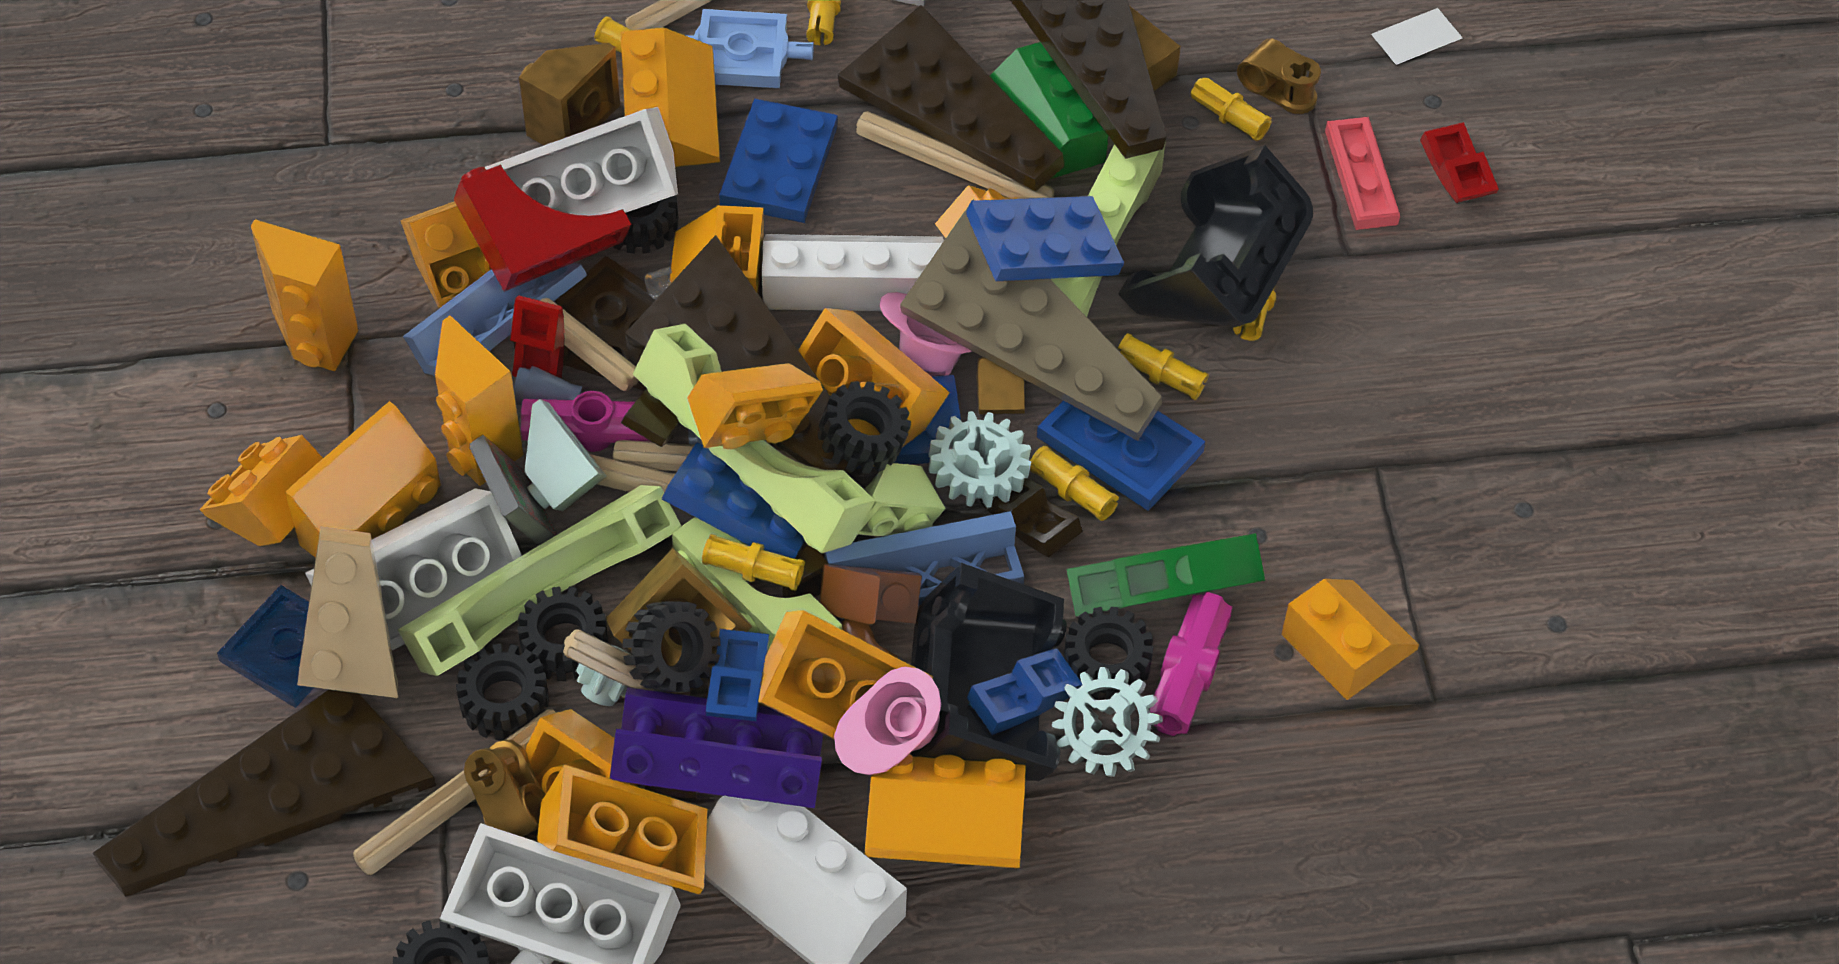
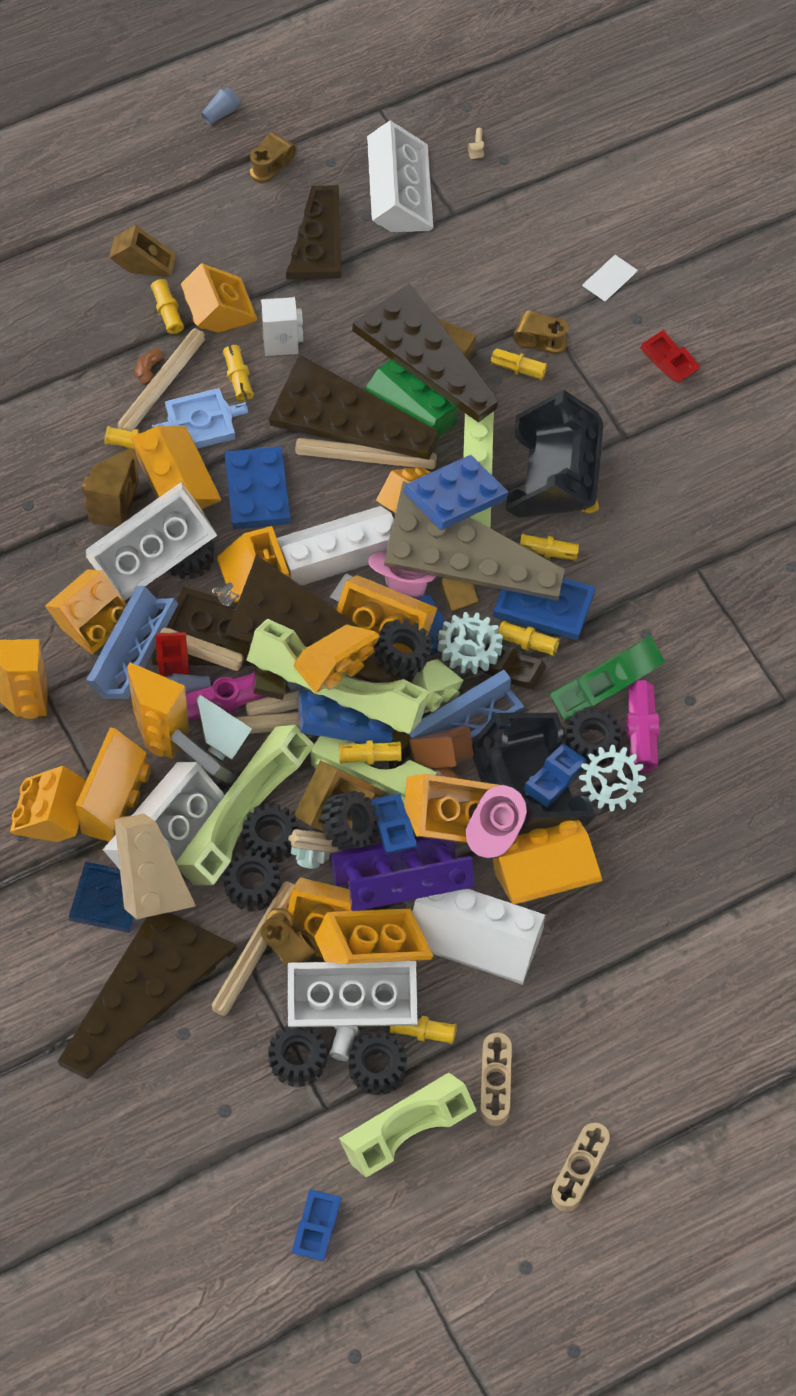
camera: 20 degrees left, 5 degrees up
red arch [454,164,631,292] -> none
light orange slope [1281,579,1419,700] -> none
coral tile [1325,117,1400,230] -> none

